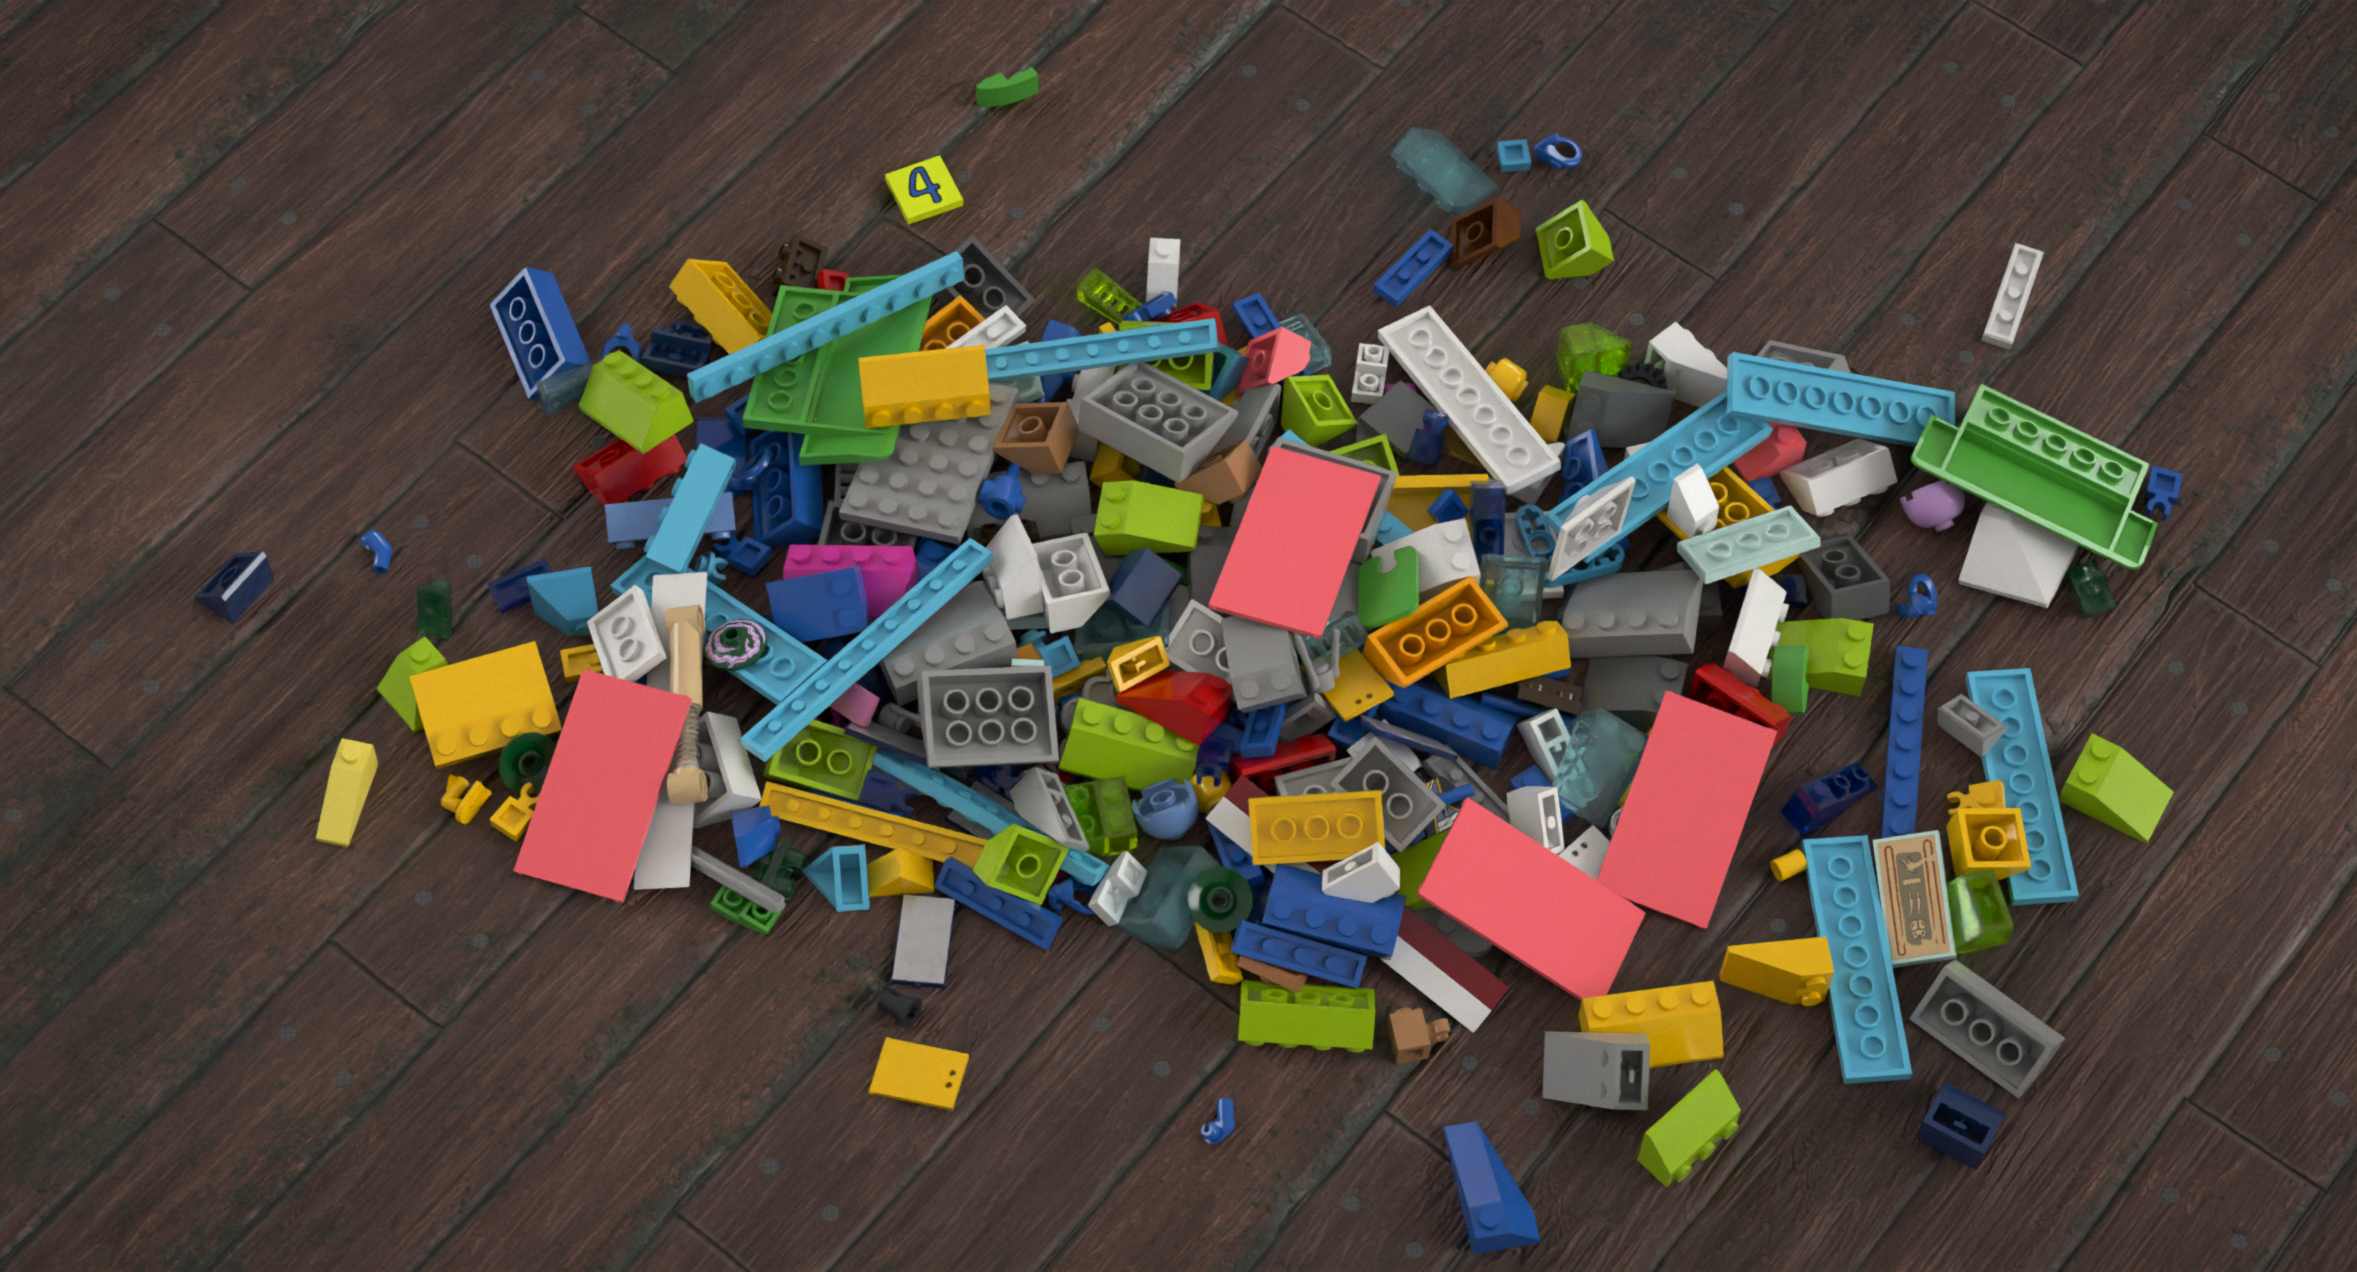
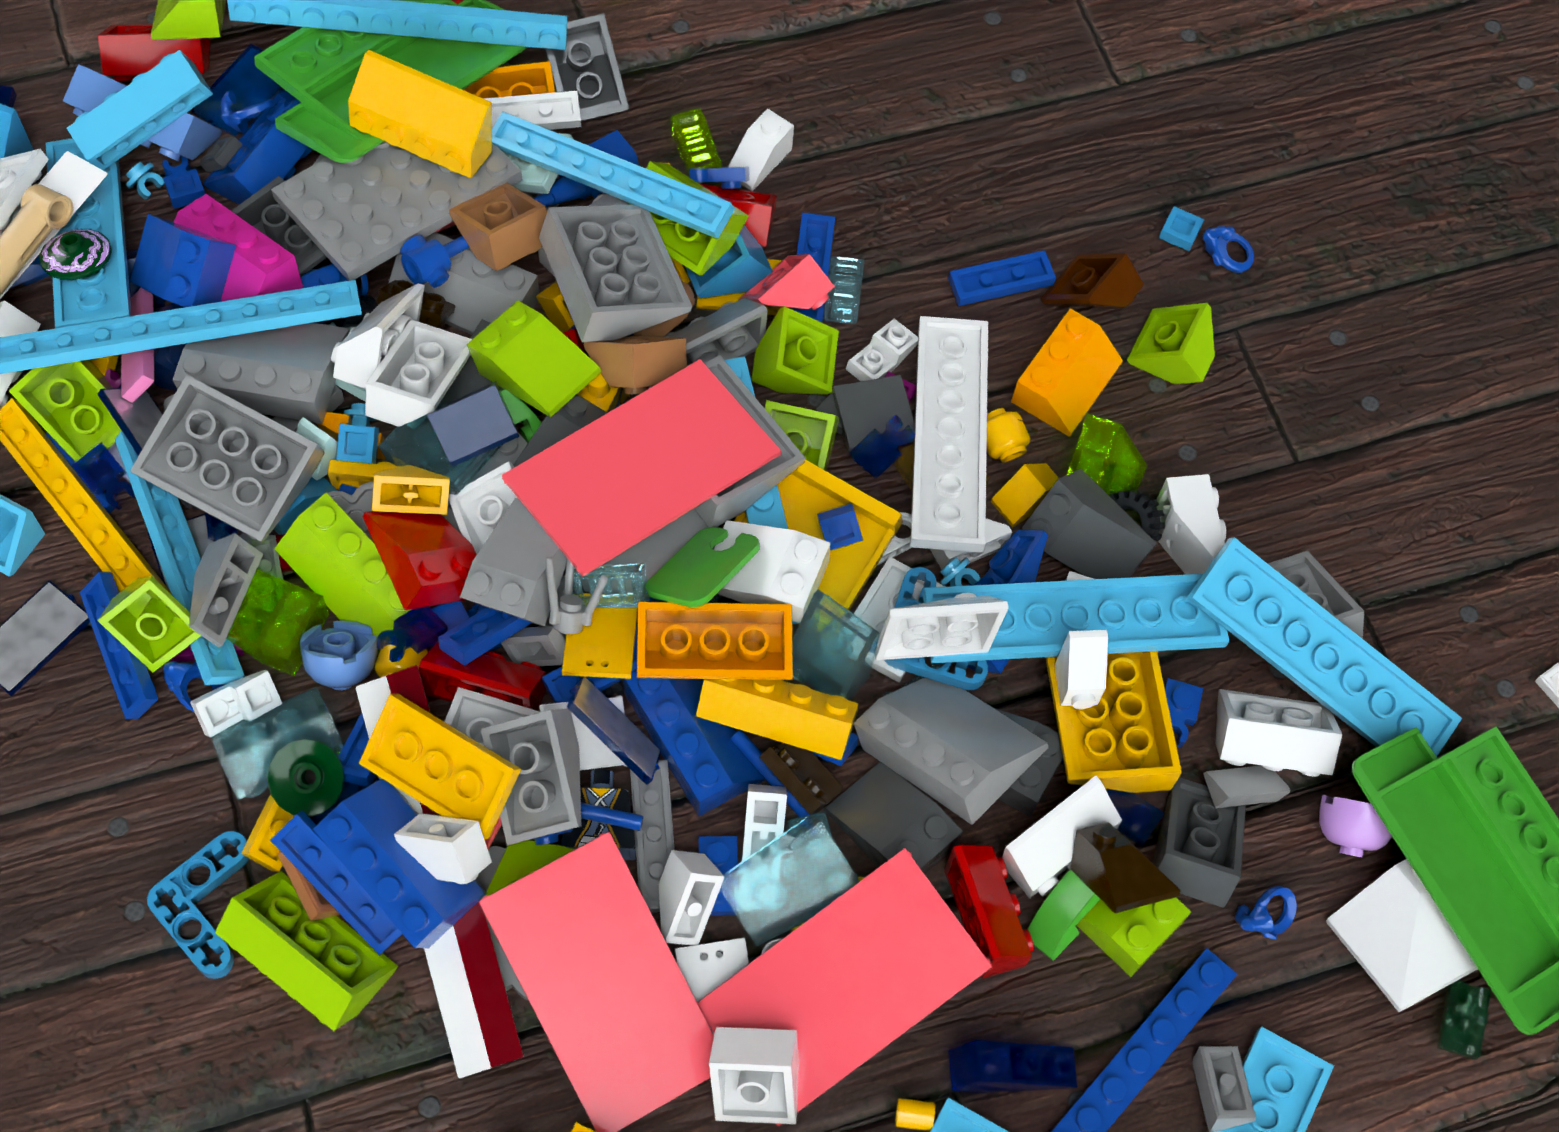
camera: 30 degrees right, 5 degrees up
yellow slope [867,848,935,897] -> none
blue arm [1201,1098,1235,1144] -> none
medium nougat brick [1387,1008,1451,1064] -> none
clear light blue slope [1390,127,1498,213] -> none
clear blue slope [1469,480,1506,581] -> none
light aqua tile [1677,506,1821,584] -> none
coral slope [1732,421,1807,482] -> none
none -> dark azure beam [147,831,249,979]
none -> dark grey tile [200,136,243,173]
none -> white slope [709,1027,799,1124]
none -> medium azure plate [940,557,980,587]
none -> light orange slope [1011,308,1123,437]
none -> dark brown slope [1070,823,1181,913]
none -> light grey slope [1203,766,1291,809]

